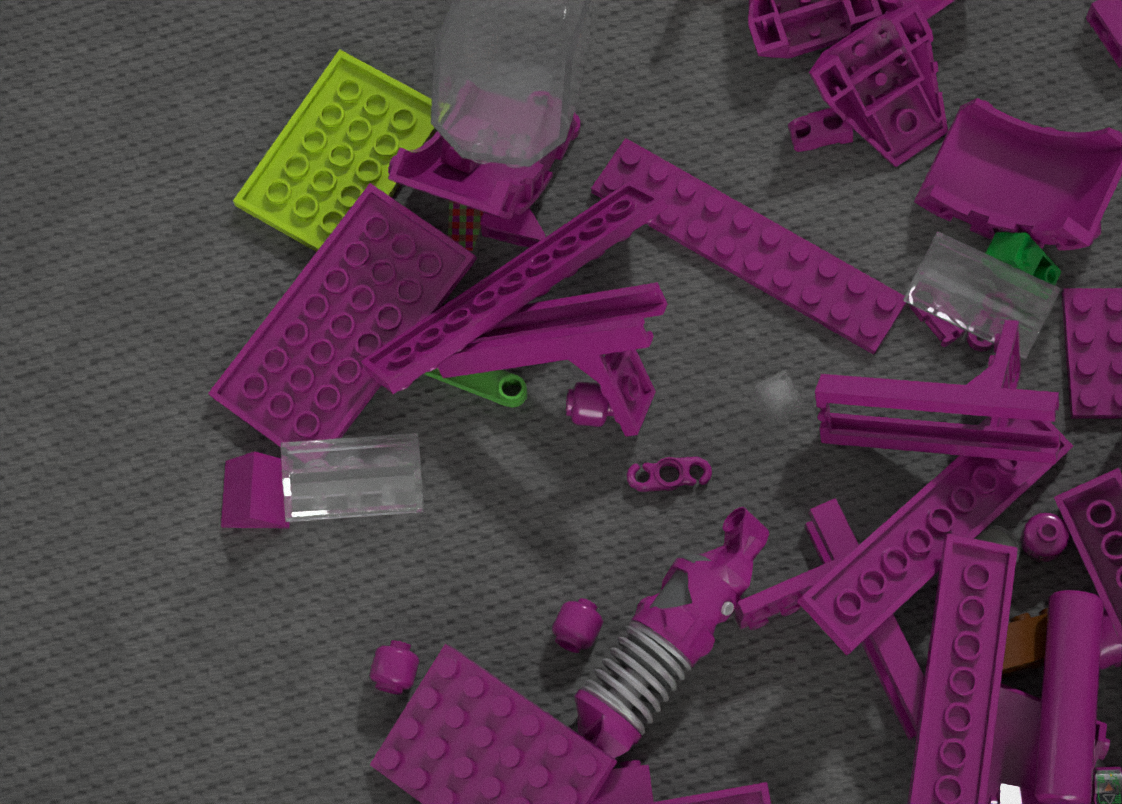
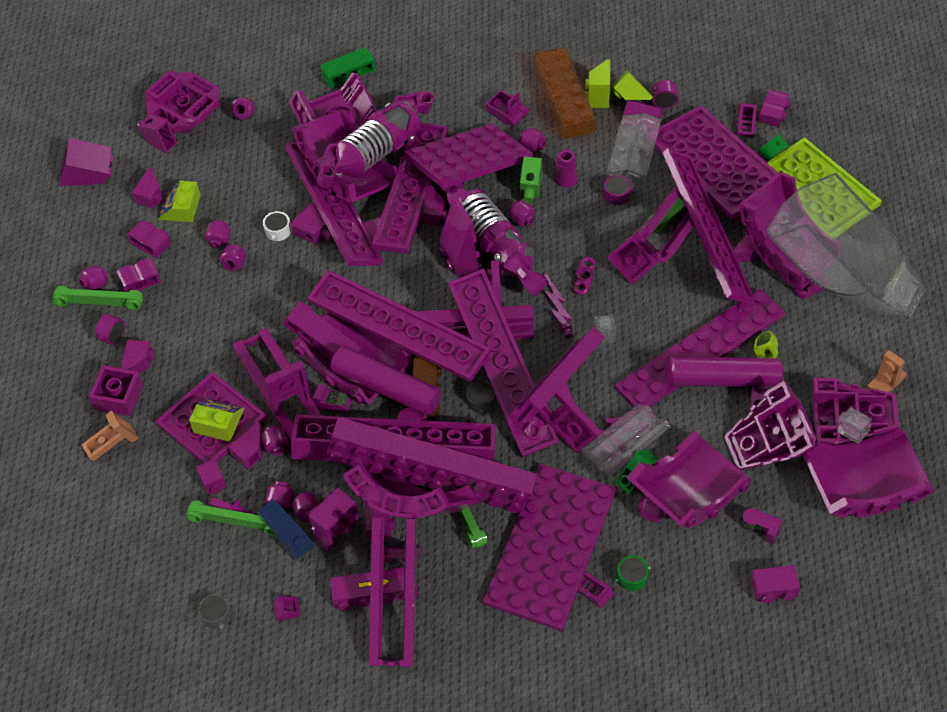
camera: 110 degrees right, 15 degrees down
magenta head [1020,513,1069,562] -> none
none -> magenta wedge [438,197,482,277]
none -> magenta piece [485,90,529,127]
none -> bright green torso [520,156,542,203]
none -> clear orange brick [533,47,596,140]
none -> magenta piece [543,273,573,338]
none -> magenta plant [554,149,578,188]
none -> lime slope [585,60,610,108]
none -> piece [601,175,633,205]
none -> lime slope [612,70,653,100]
none -> piece [652,80,678,108]
none -> magenta cylinder [666,357,783,387]
none -> magenta slope [736,103,757,137]
none -> magenta leg [742,508,783,544]
none -> lime rock [754,331,778,358]
none -> magenta brick [758,89,791,127]
none -> green piece [759,134,789,162]

